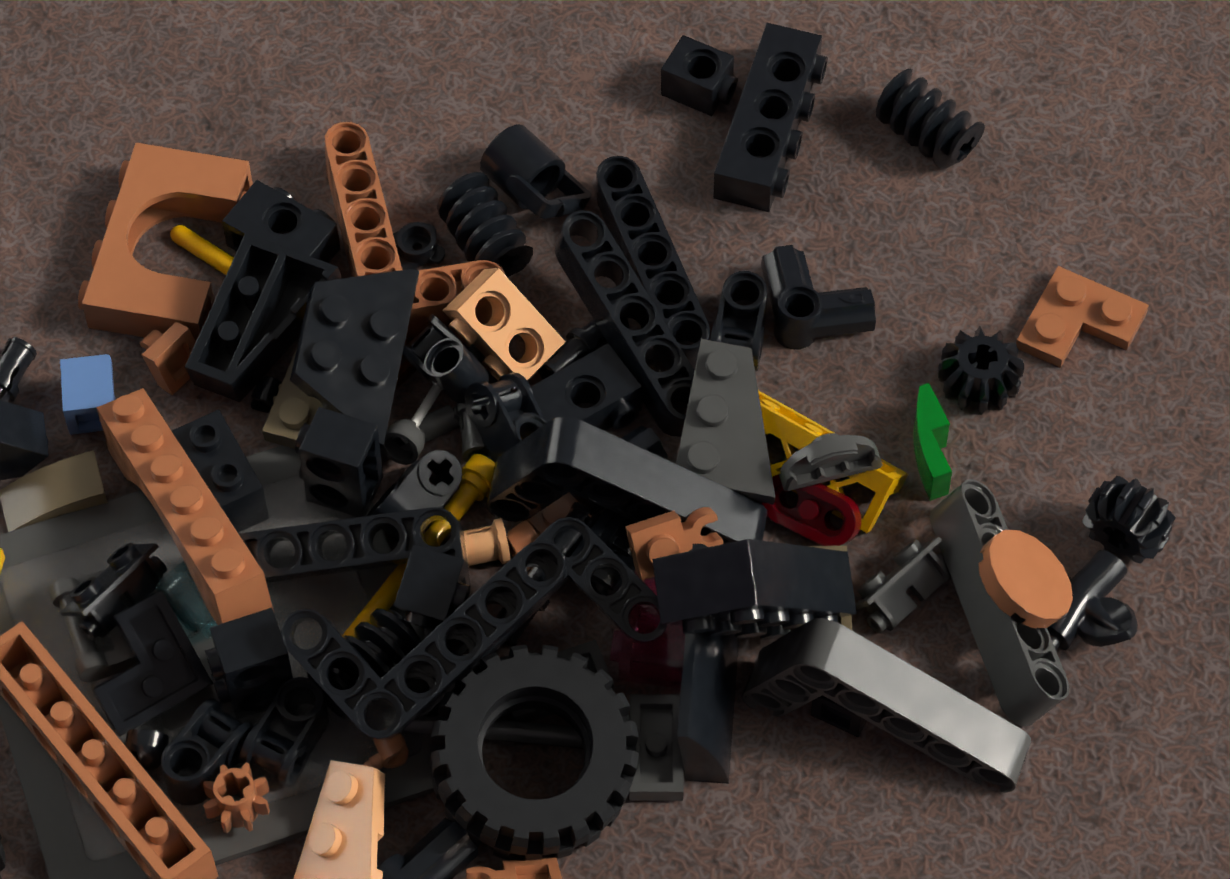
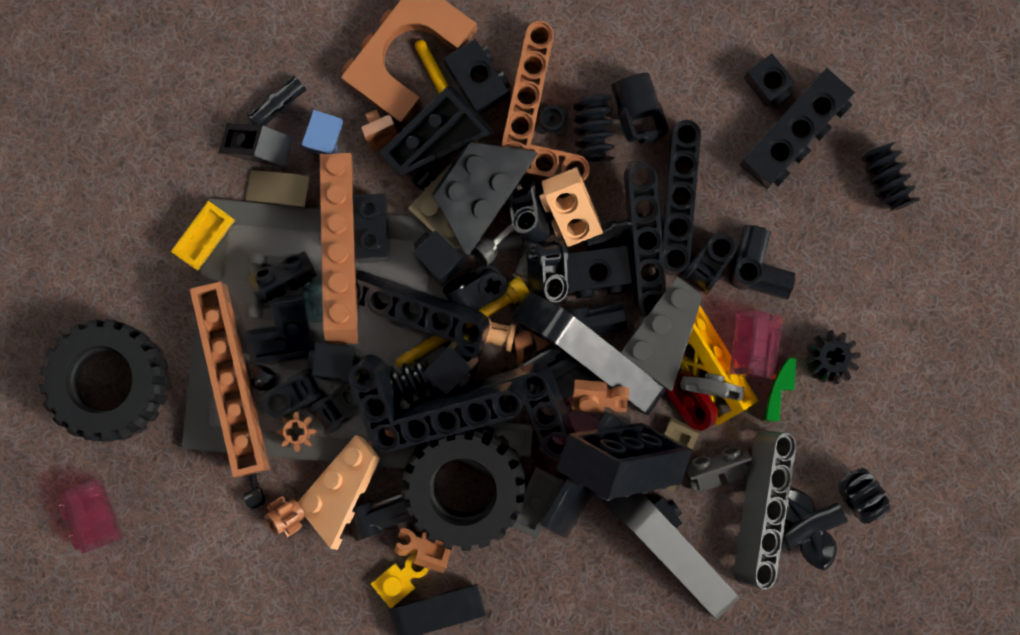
camera: 30 degrees right, 25 degrees up
nougat tile [979,530,1073,628] -> none
nougat plate [1016,266,1149,368] -> none
none -> clear pink brick [730,311,782,380]

